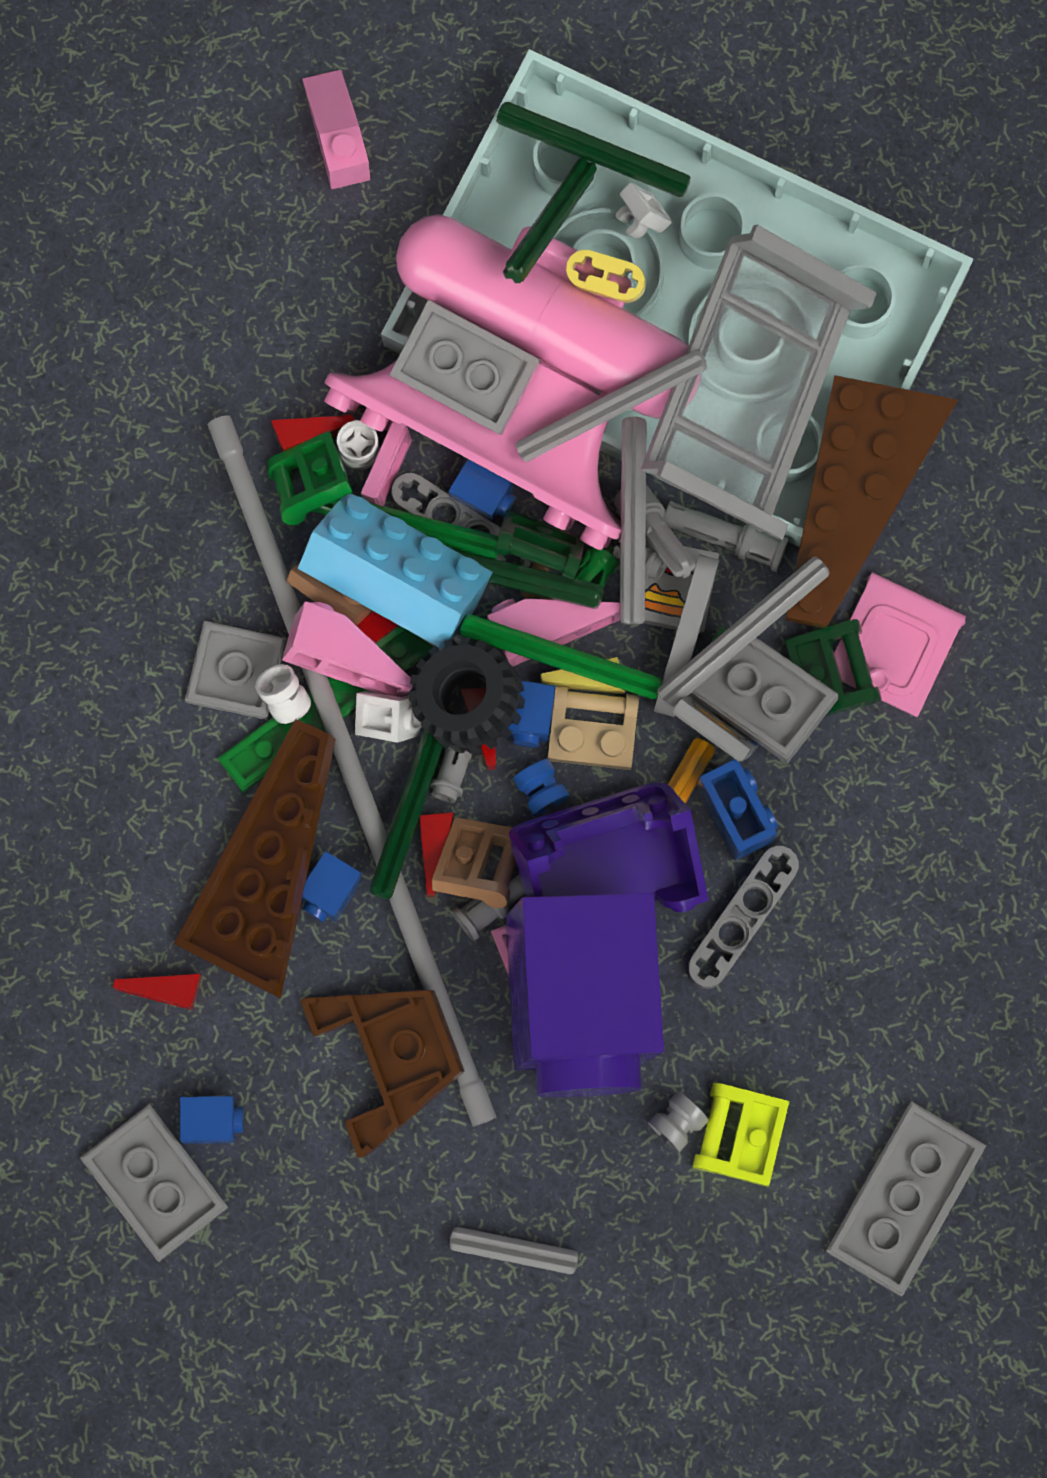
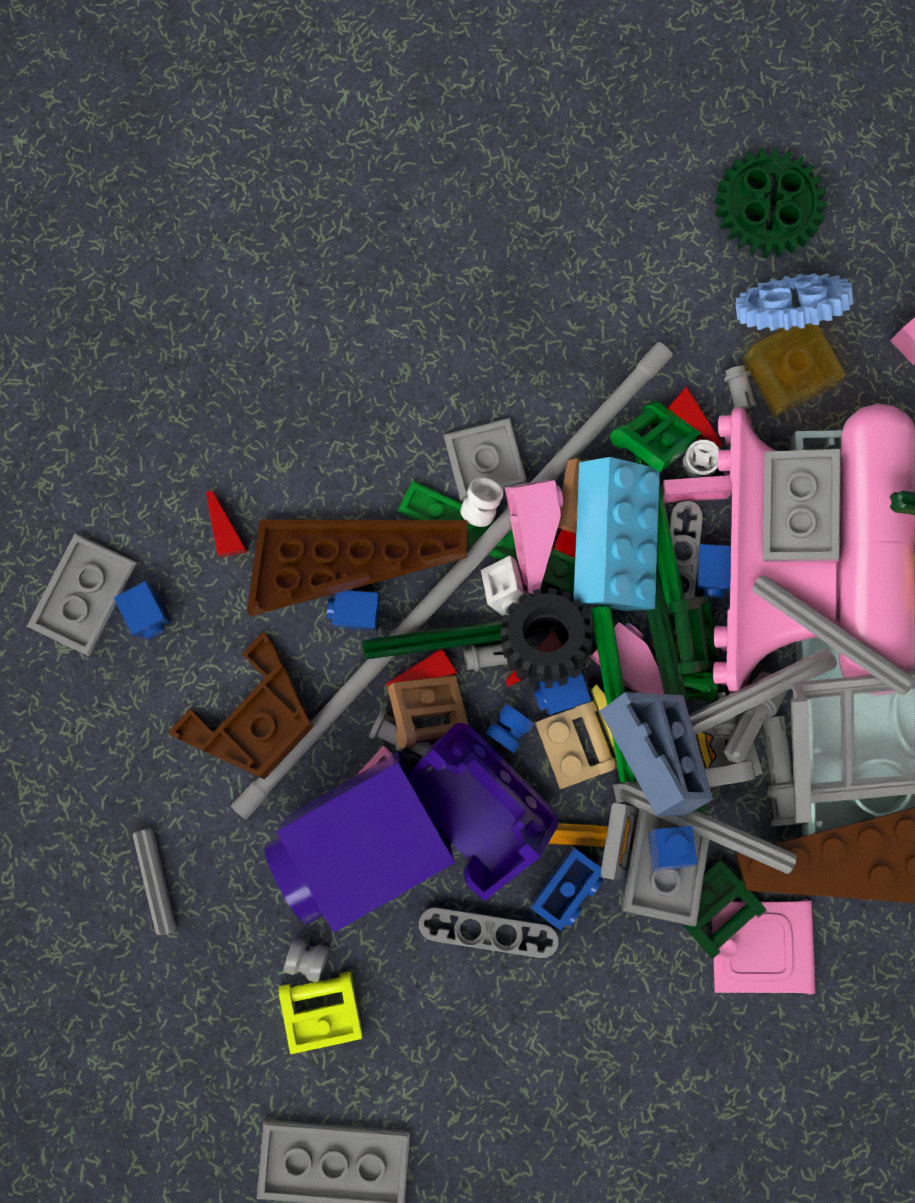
camera: 70 degrees right, 5 degrees up
none -> sand blue wedge [600,692,713,816]
none -> blue brick [647,826,697,871]
none -> dark green gear [714,148,827,258]
none -> light grey pin [724,365,757,409]
none -> light blue gear [735,273,853,331]
none -> clear yellow brick [742,323,846,418]

